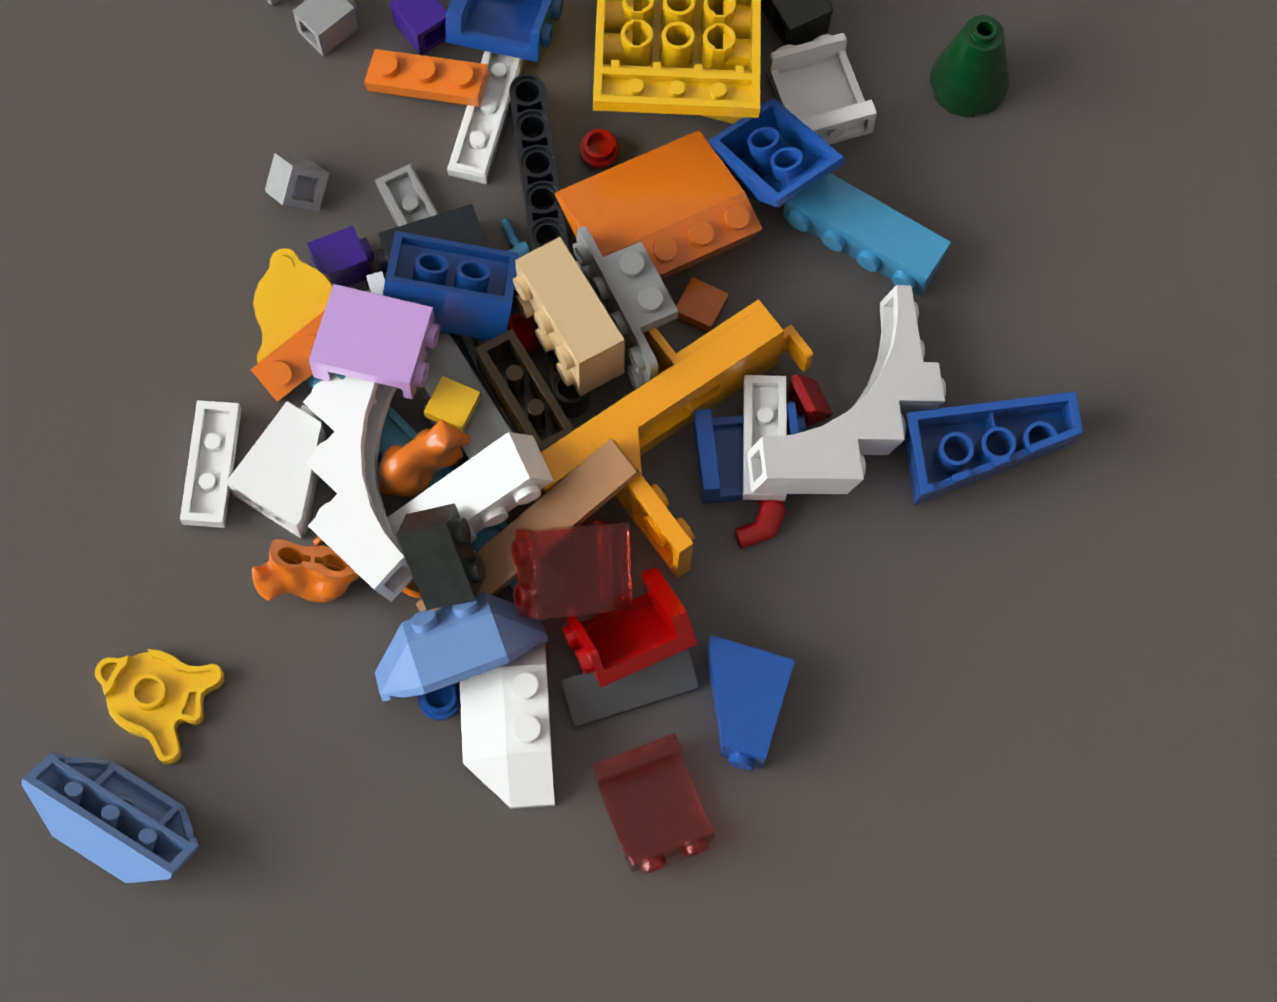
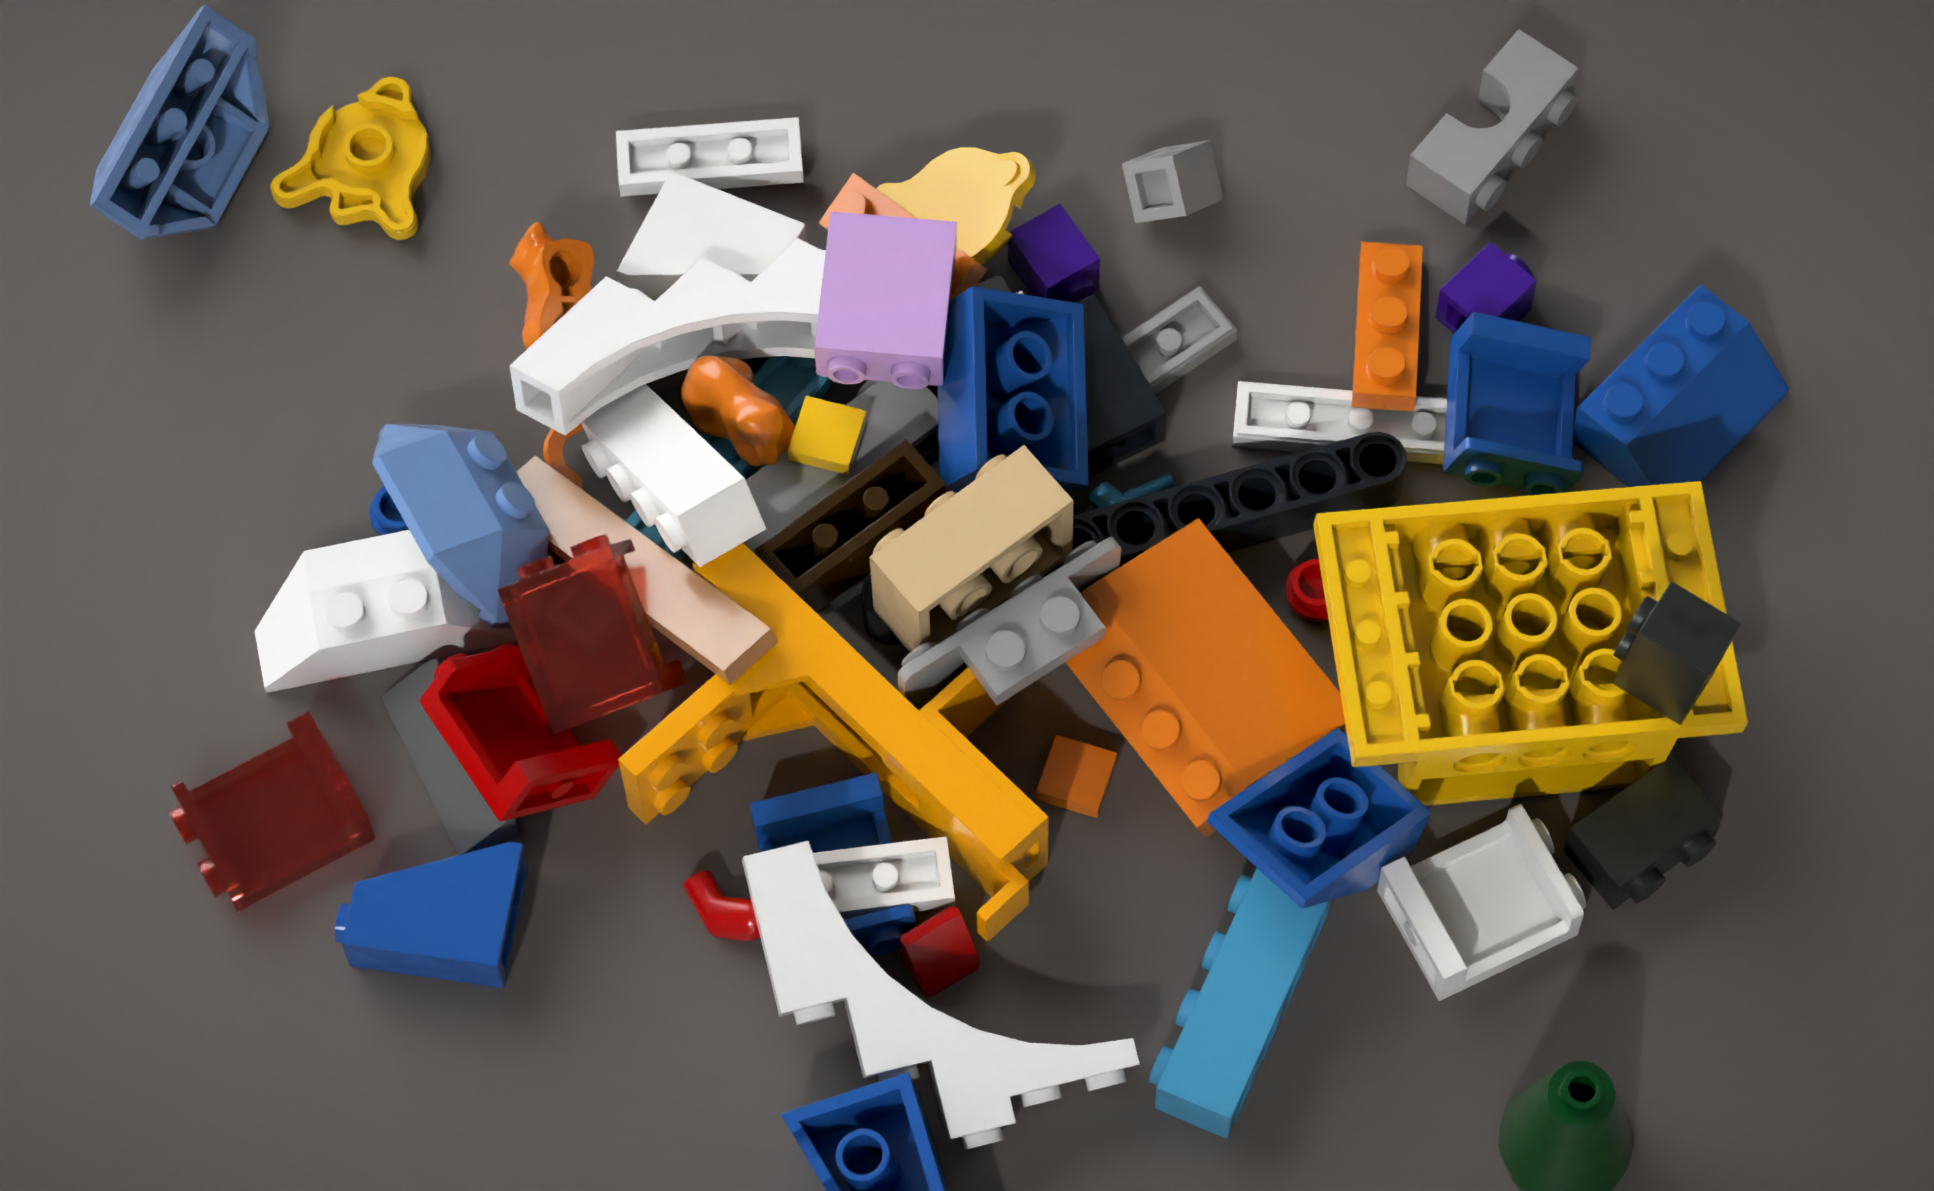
camera: 85 degrees right, 5 degrees down
pearl dark grey brick [396,503,486,610] -> none

